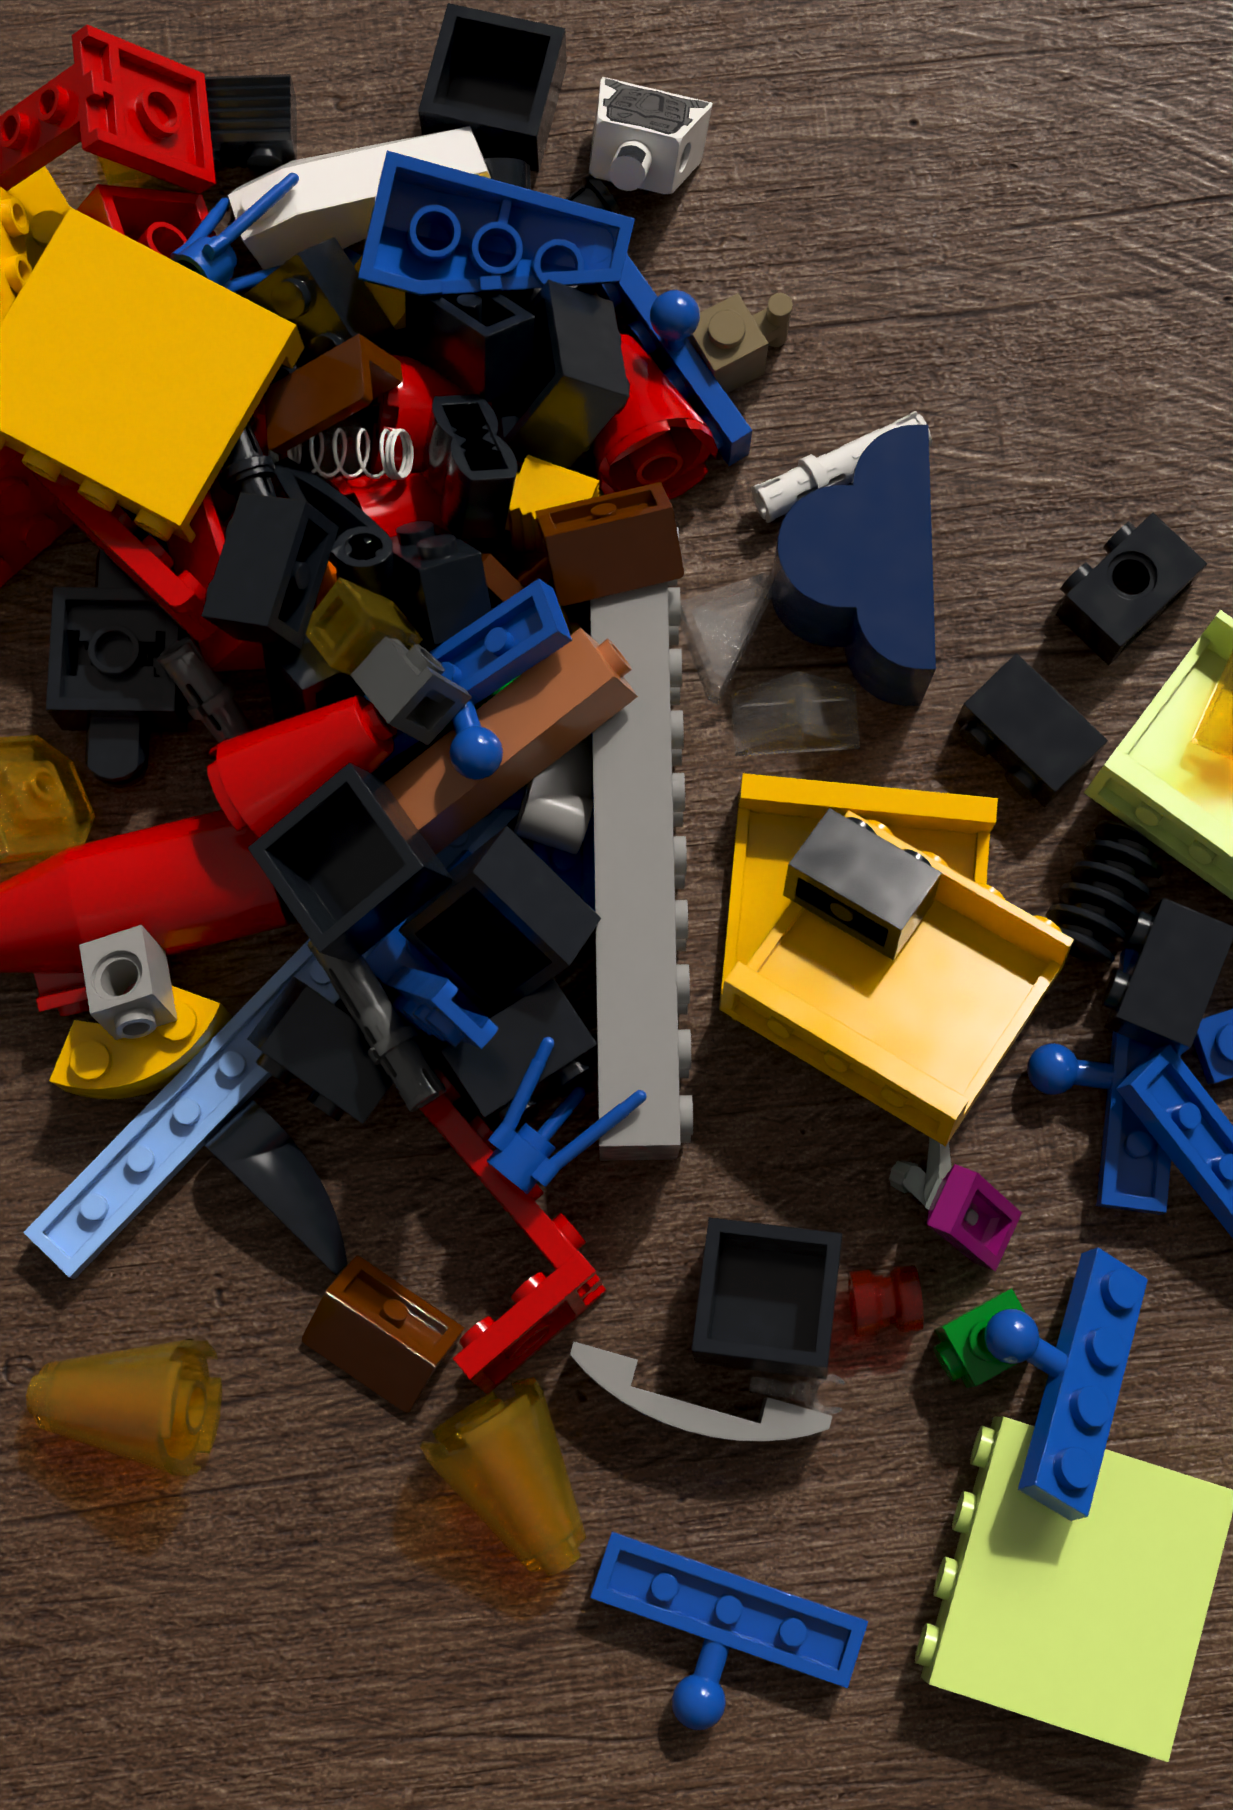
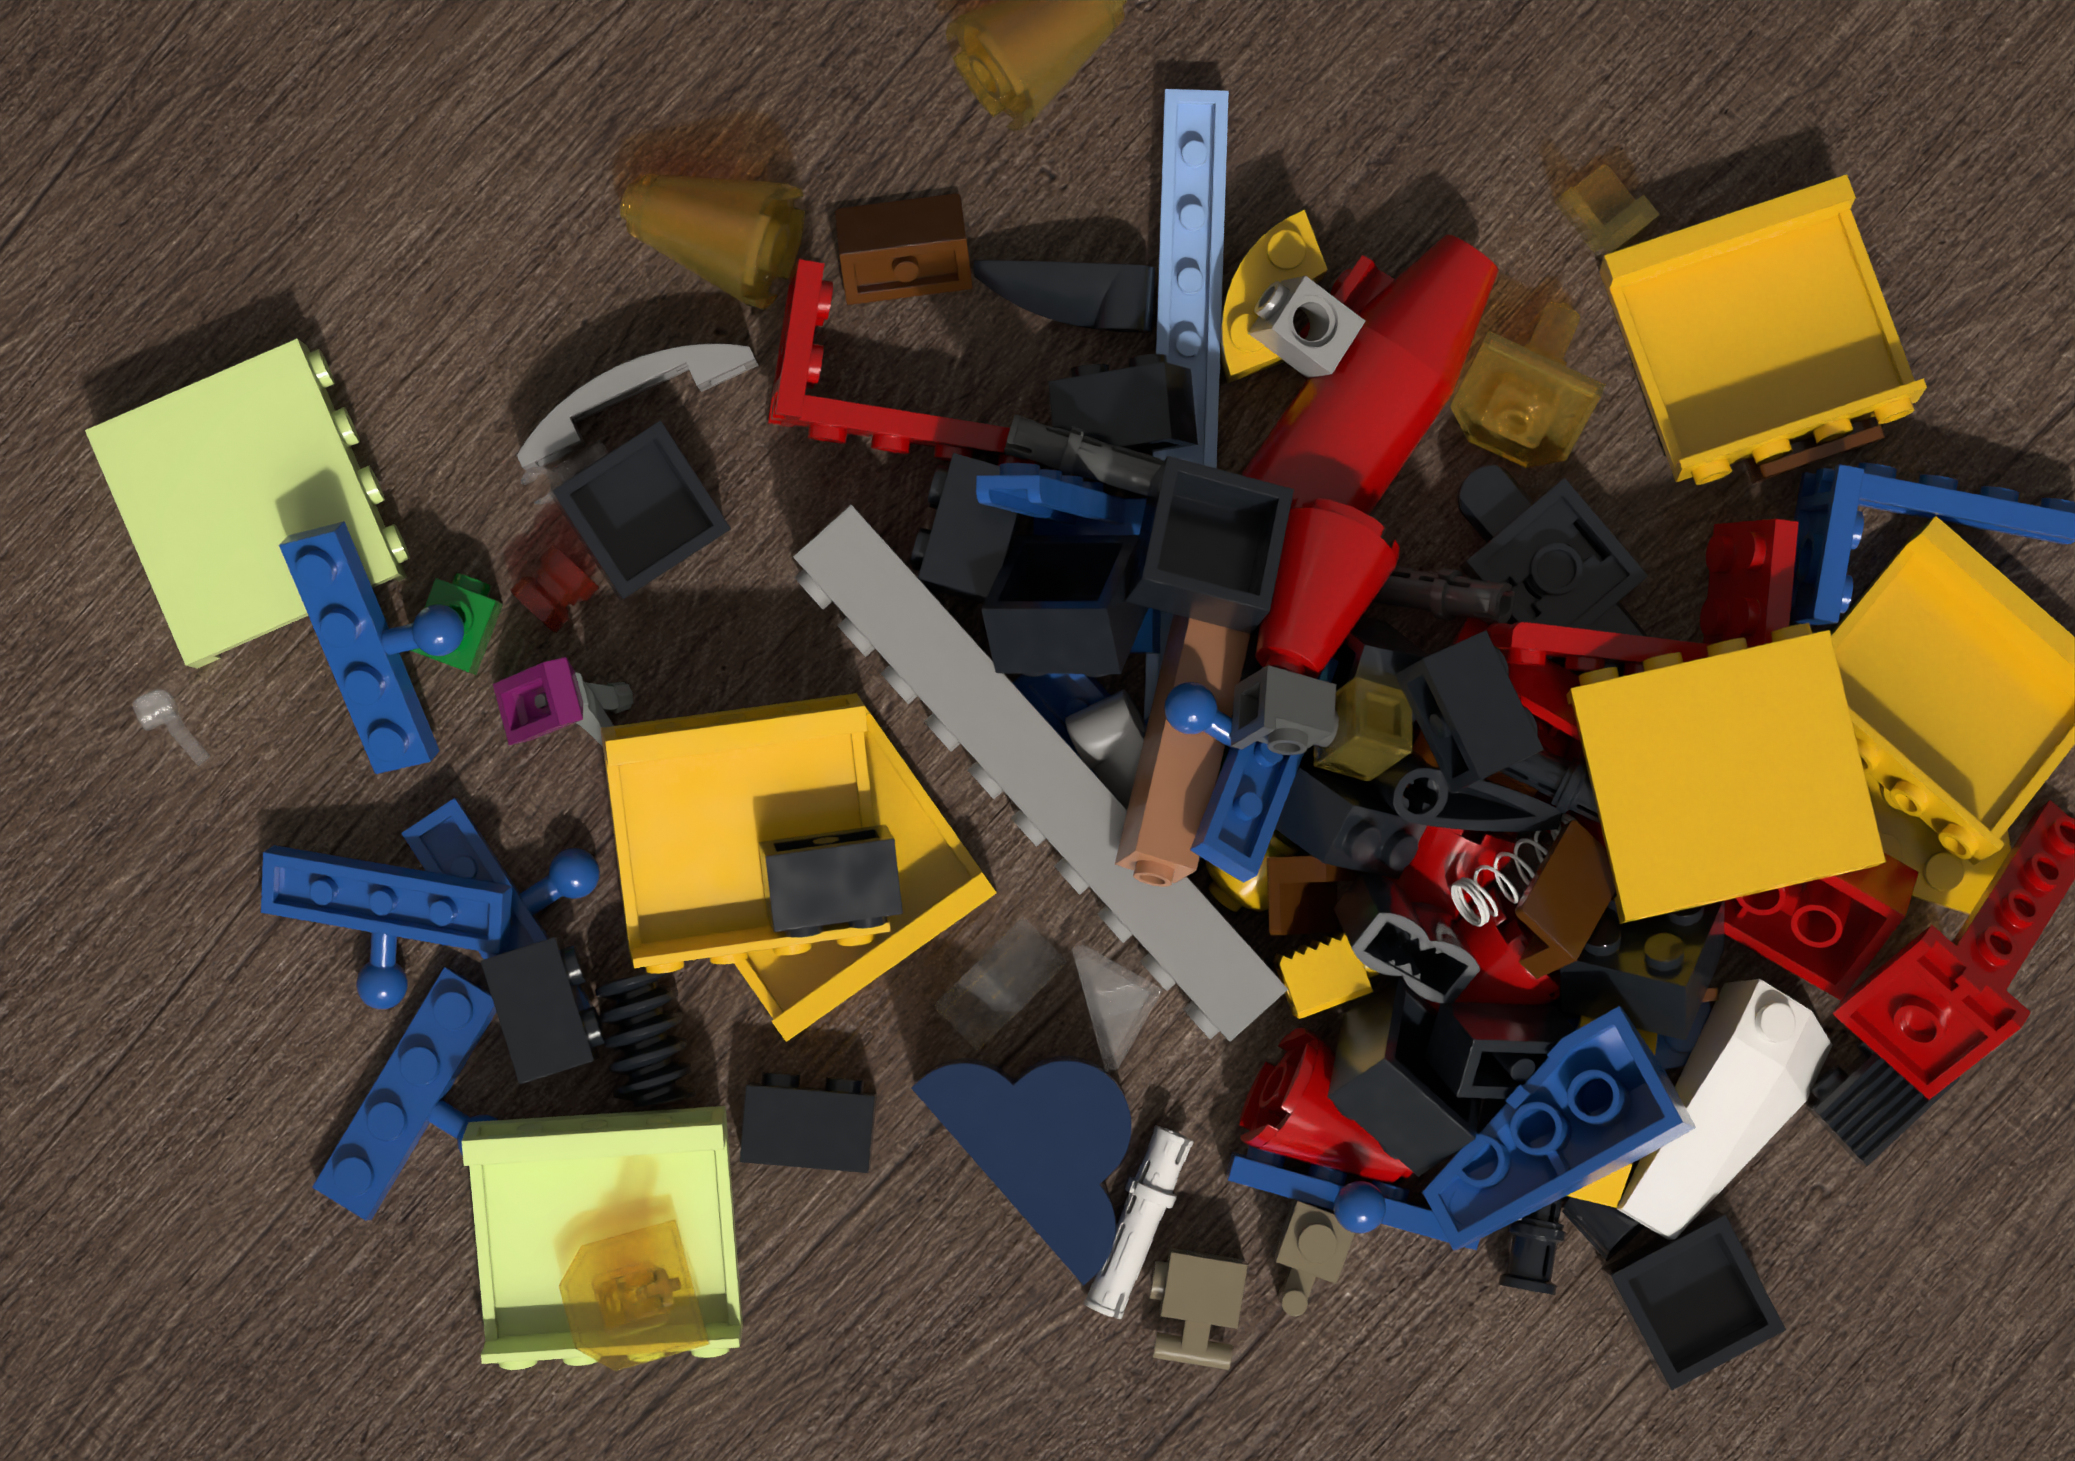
camera: 140 degrees right, 10 degrees up
blue plant [170,173,299,293] -> none
blue plant [487,1037,647,1194] -> none
reddish brown panel [535,482,684,606] -> none
white torso [589,77,713,194] -> none
blue plate [590,1531,868,1730] -> none
black brick [1055,513,1208,666] -> none
none -> dark tan brick [1149,1247,1248,1370]

